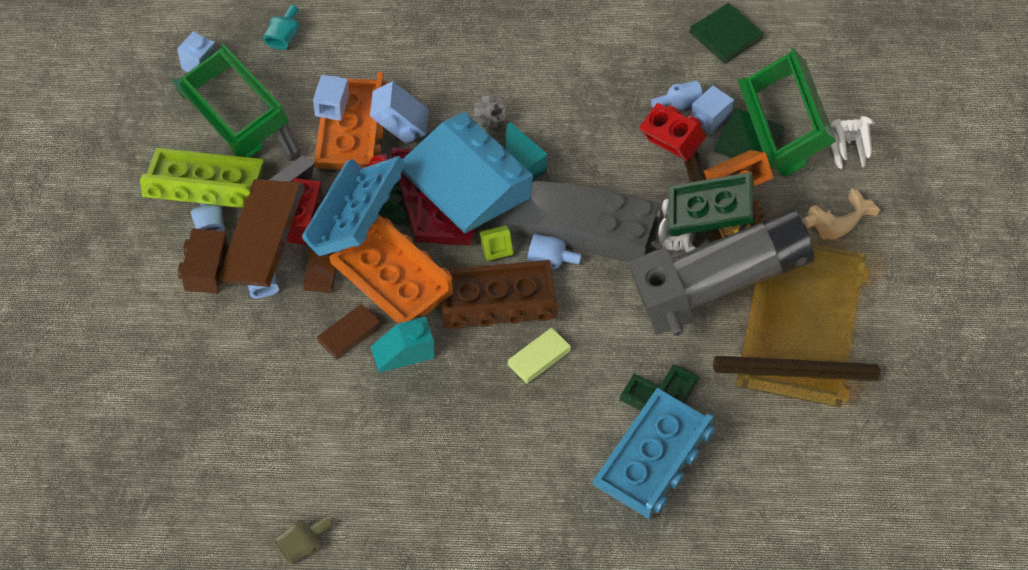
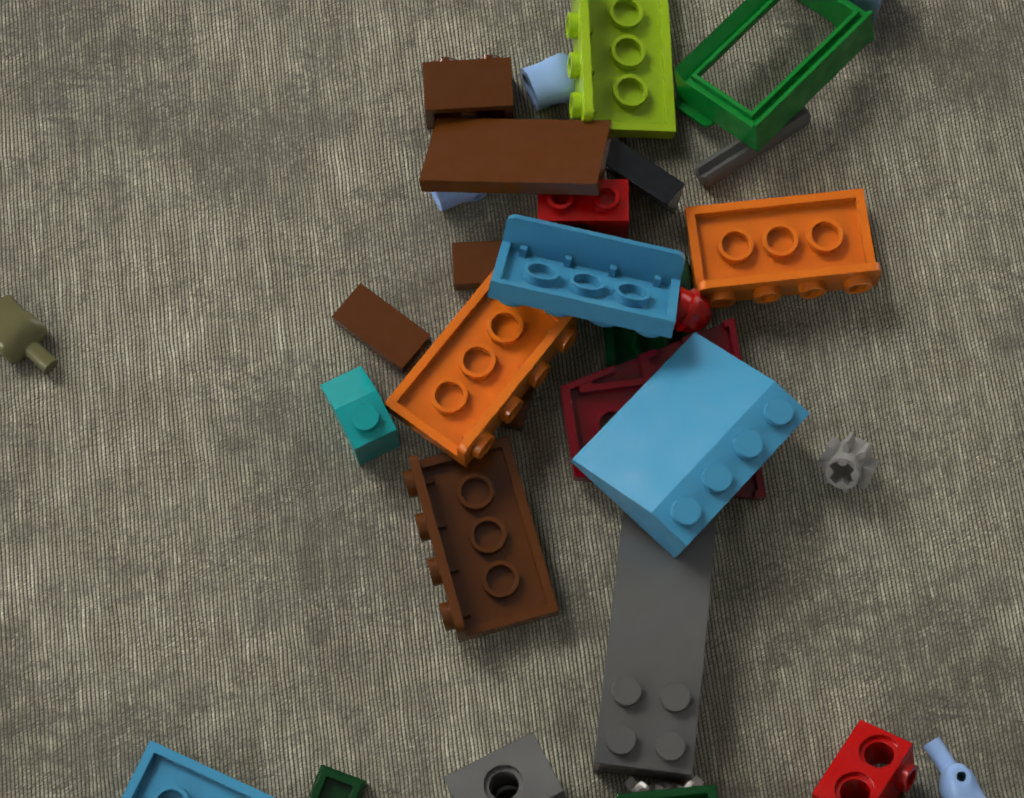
camera: 85 degrees right, 15 degrees up
teal piece [263,5,300,50] -> none
light blue brick [313,75,349,121] -> none
light blue brick [370,81,429,144] -> none
lime tile [480,225,514,261] -> none
teal slope [505,122,548,181] -> none
yellowish green tile [508,327,571,384] -> none
light blue piece [527,233,582,269] -> none

